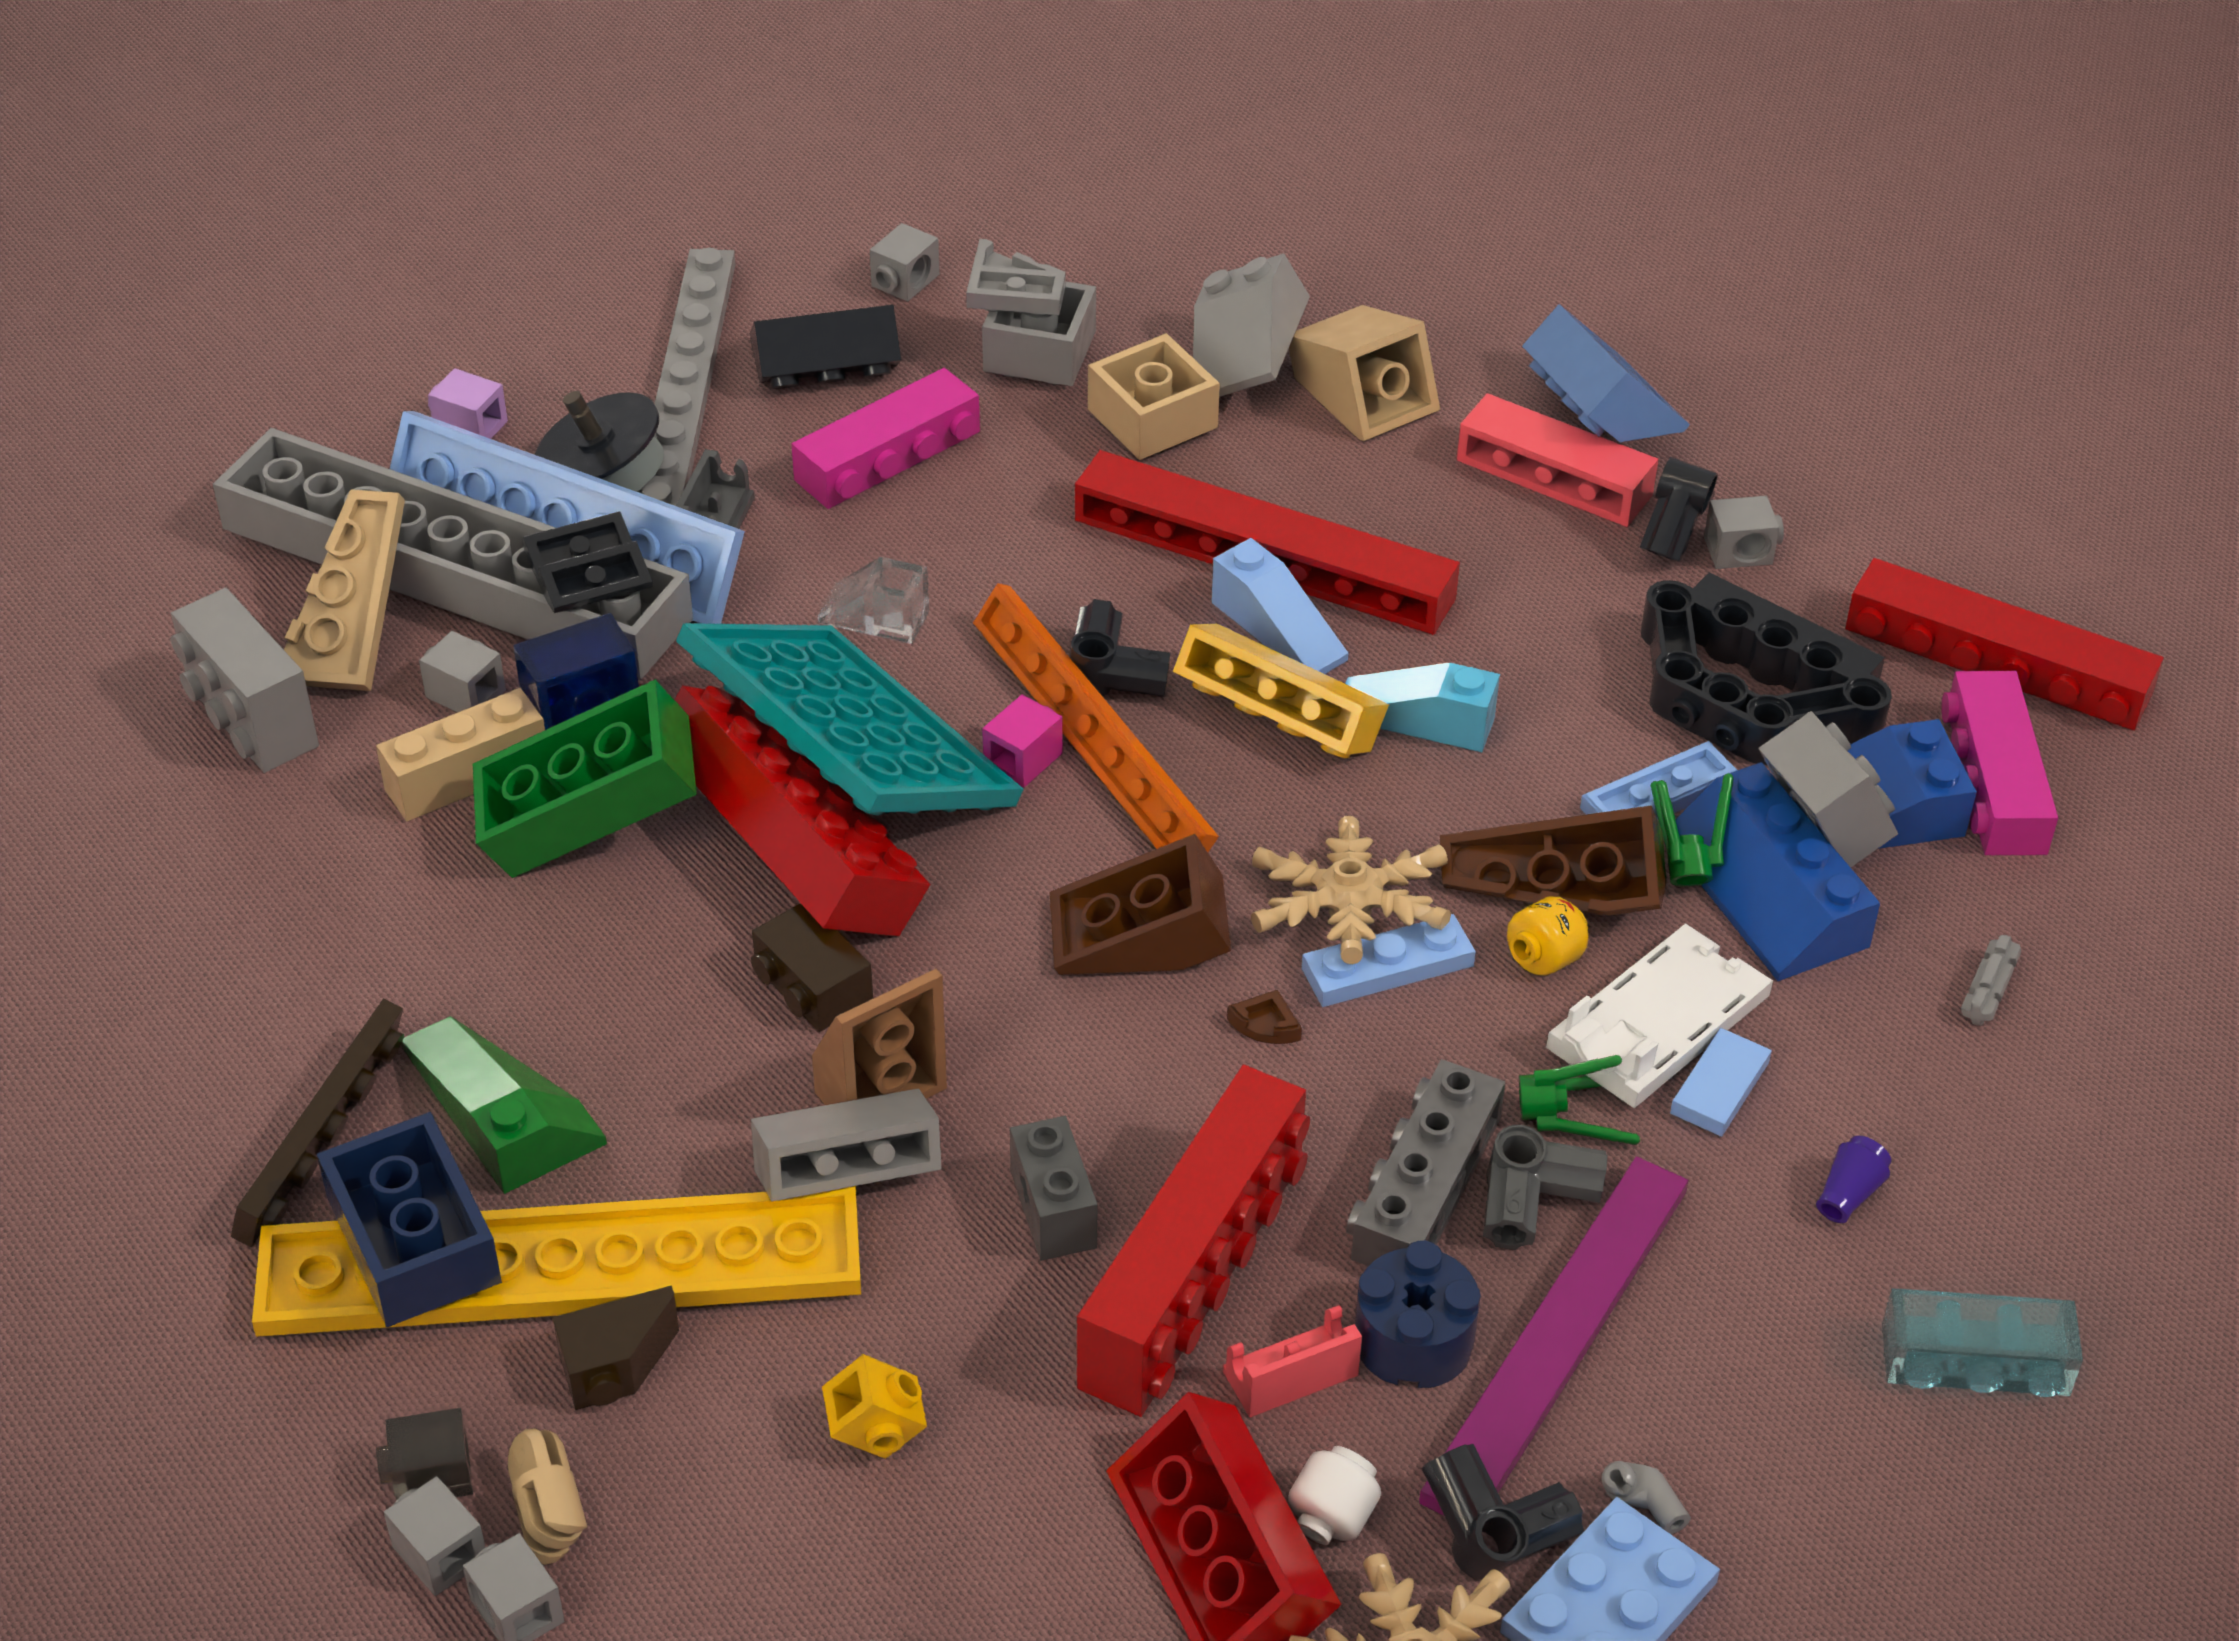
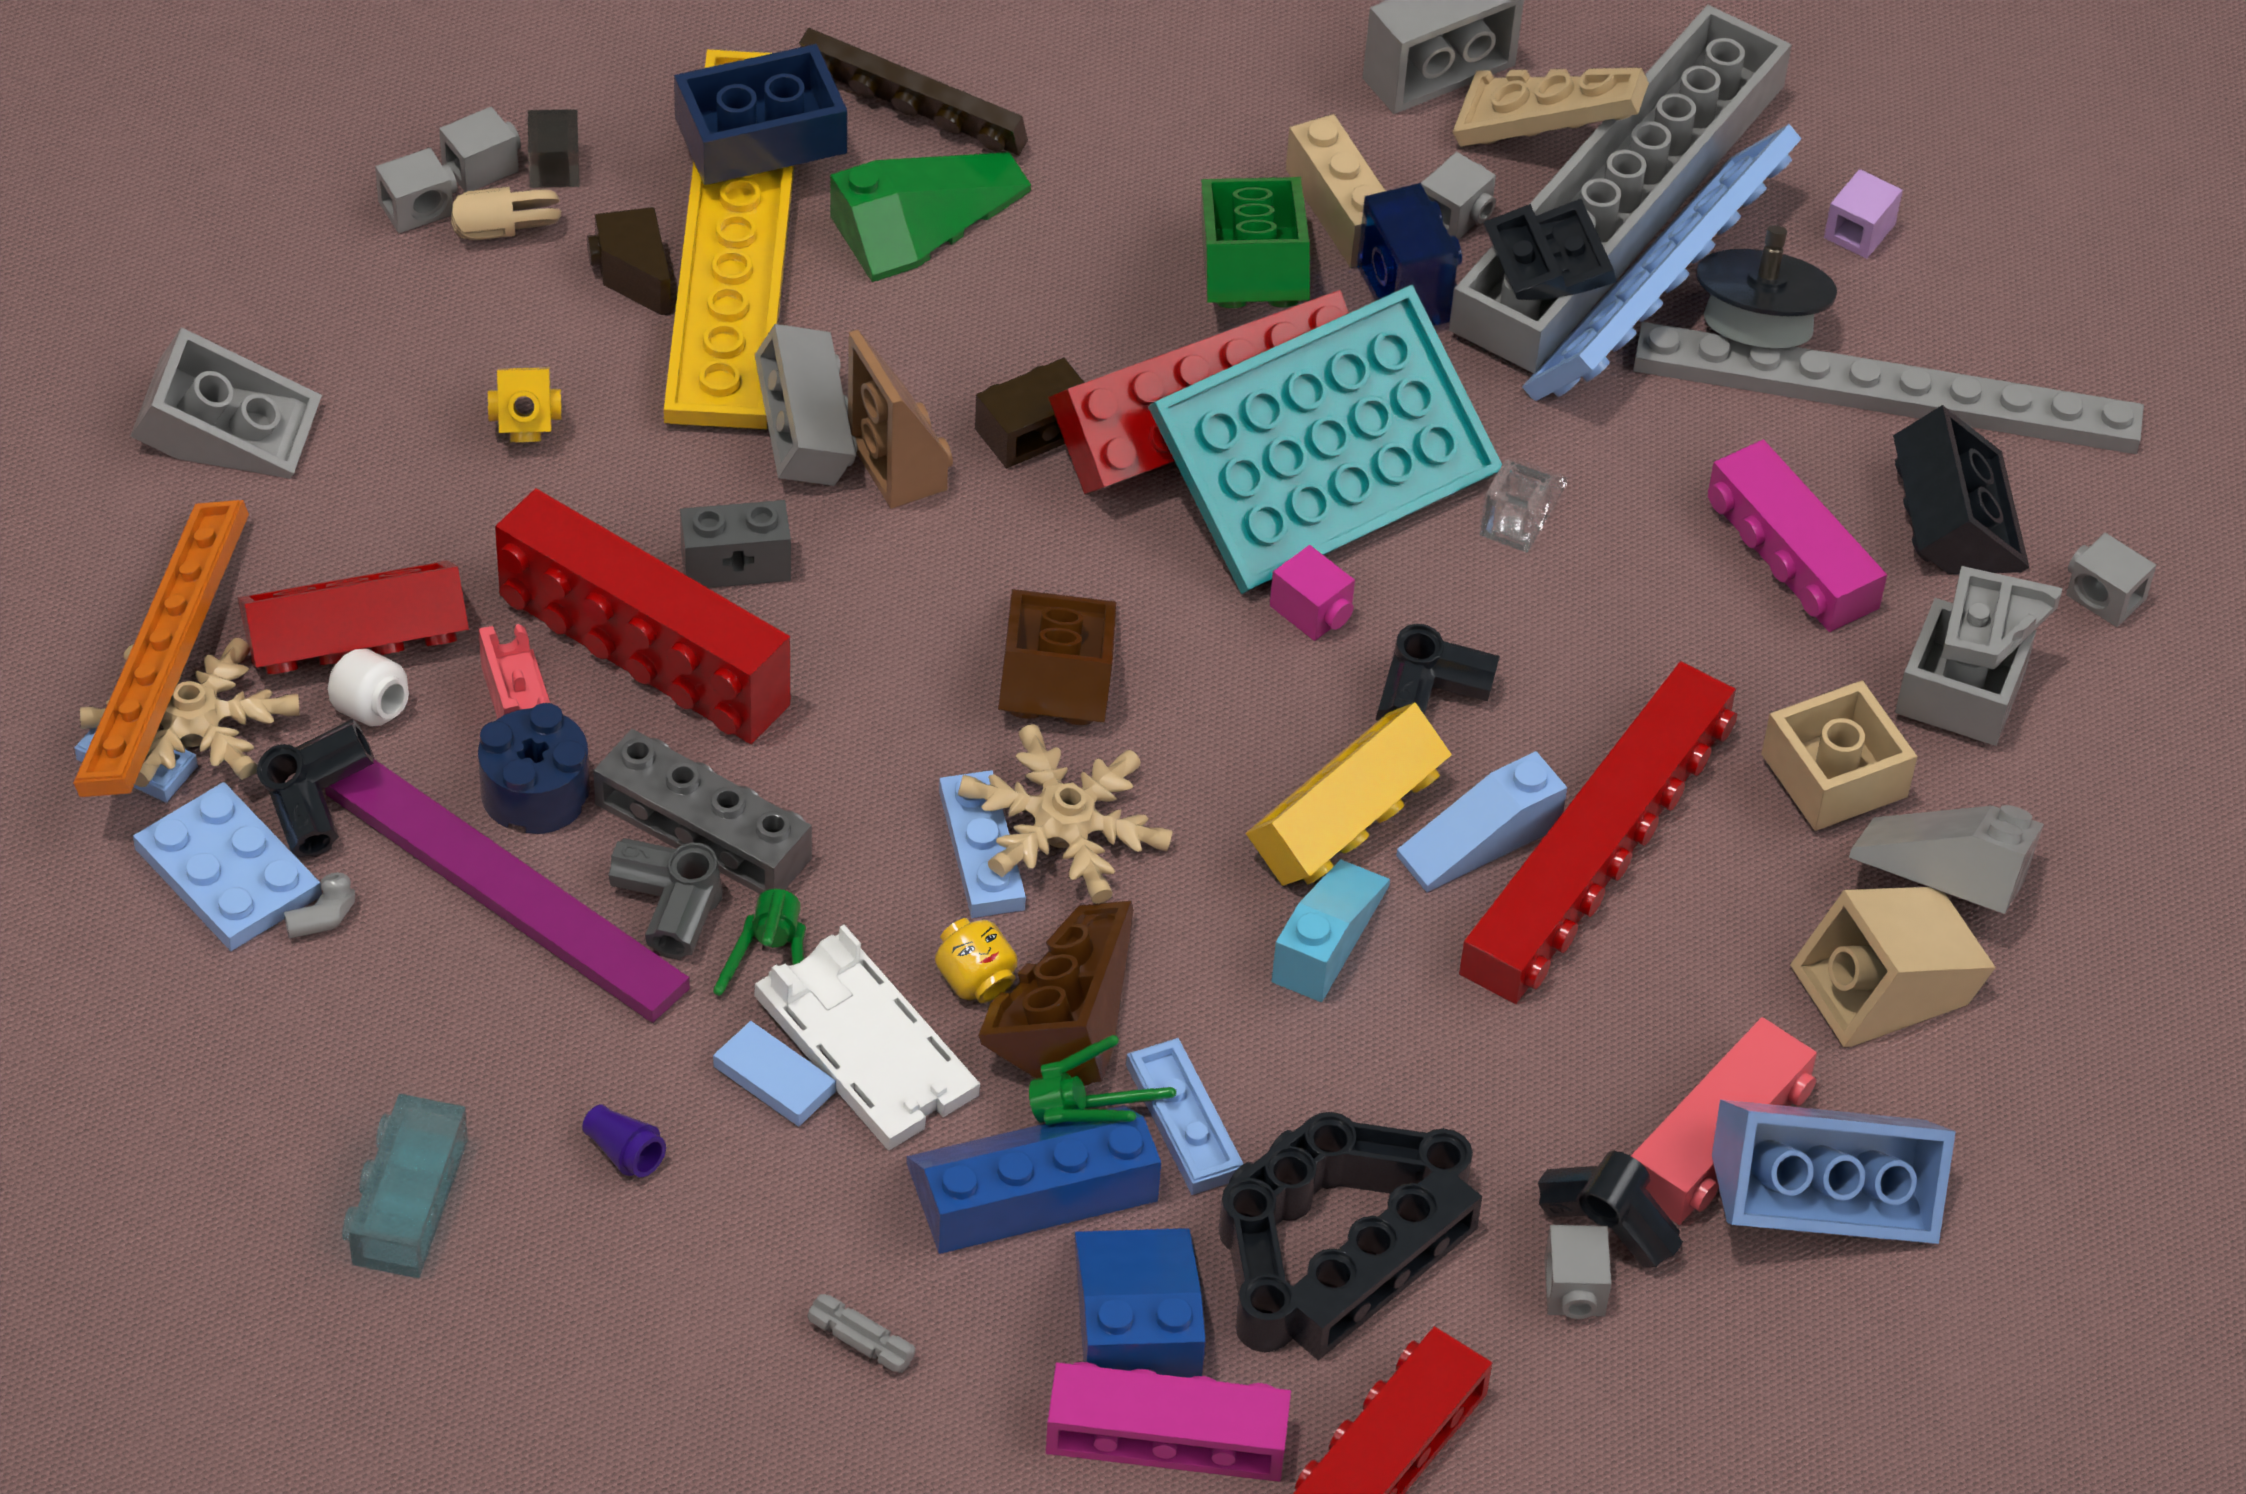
camera: 95 degrees right, 5 degrees up
dark grey hinge [676,449,755,529] -> none
orange tile [973,583,1219,852] -> none
reddish brown tile [1227,989,1302,1044] -> none
light grey brick [1758,711,1898,868] -> none

